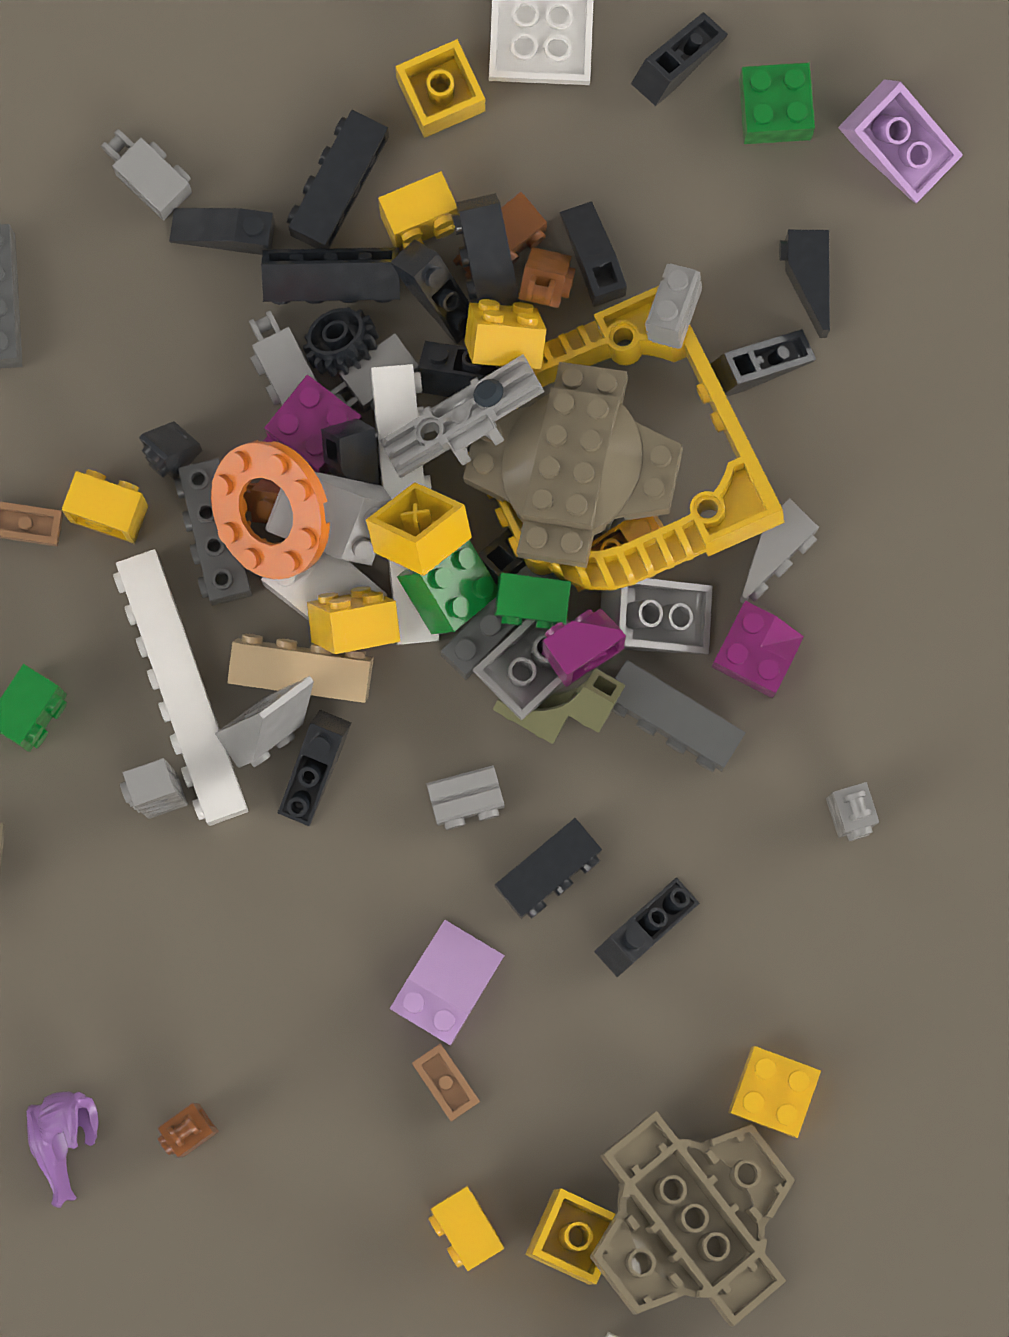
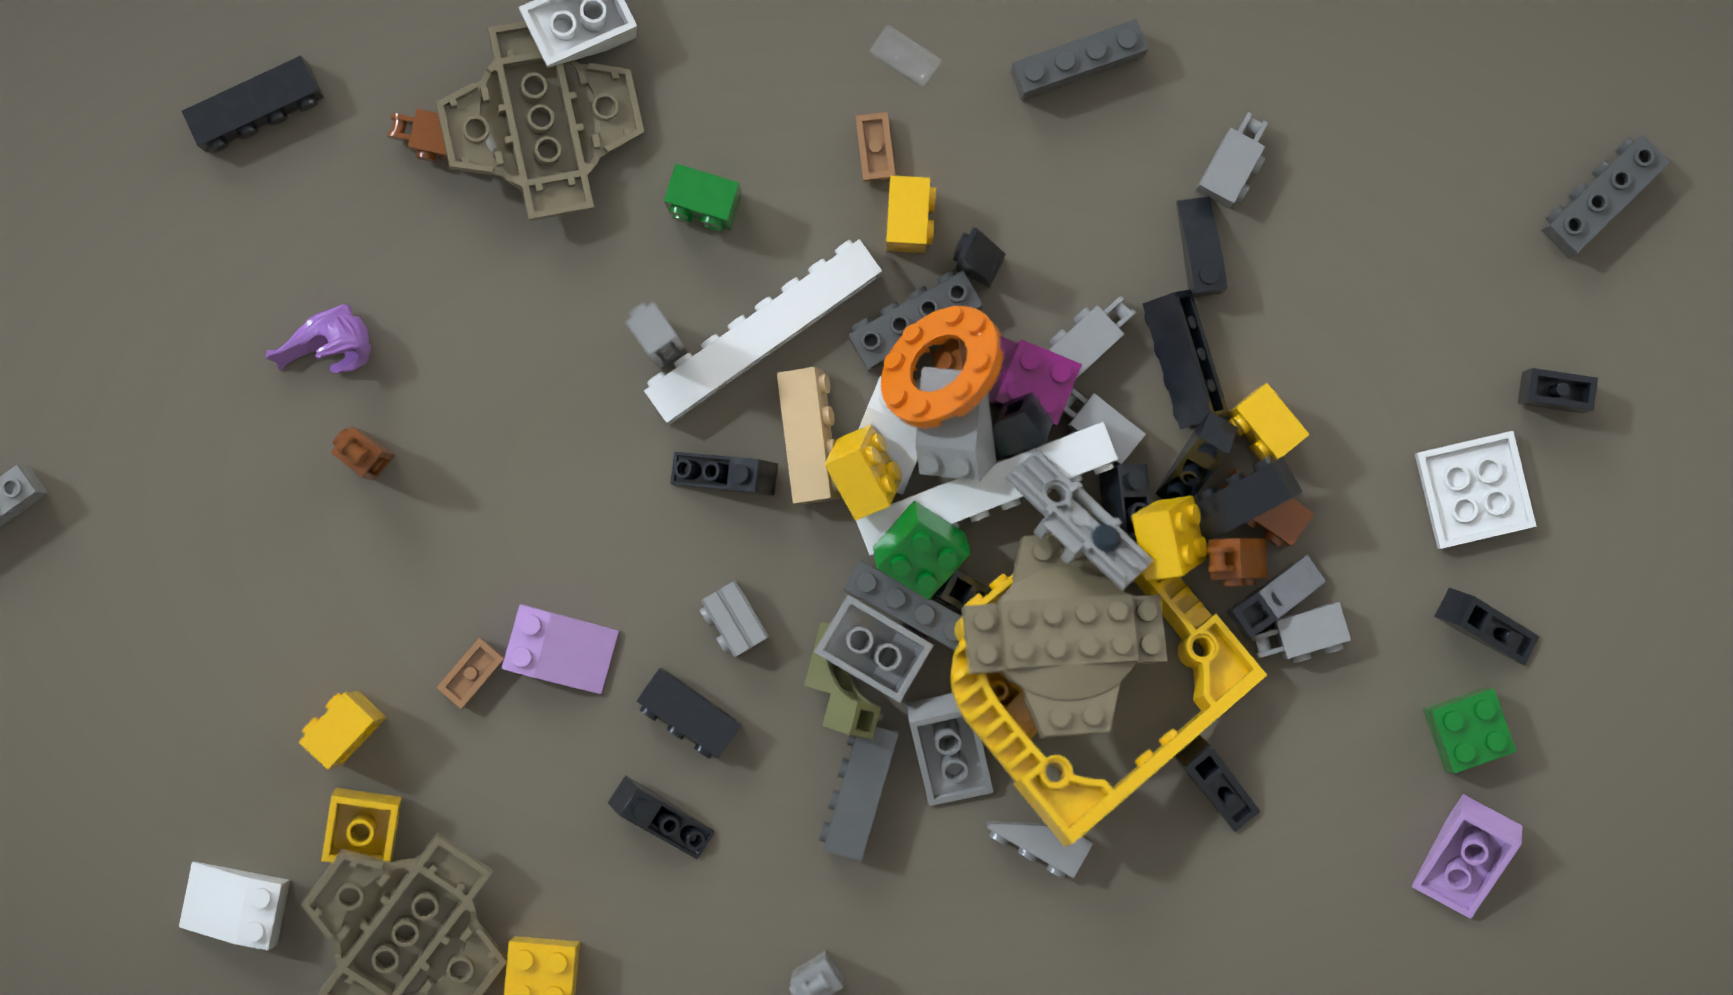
camera: 75 degrees right, 5 degrees up
light grey slope [215,676,314,768] -> none
black brick [287,110,389,249] -> none
black gear [303,307,379,377] -> none
yellow brick [366,482,472,576] -> none
yellow brick [395,39,486,138] -> none
green brick [494,573,571,629] -> none
magenta slope [543,608,626,687] -> none
light grey brick [645,263,702,349] -> none
magenta slope [711,601,804,698] -> none
black slope [779,229,830,338] -> none
none -> light grey brick [1251,602,1351,663]

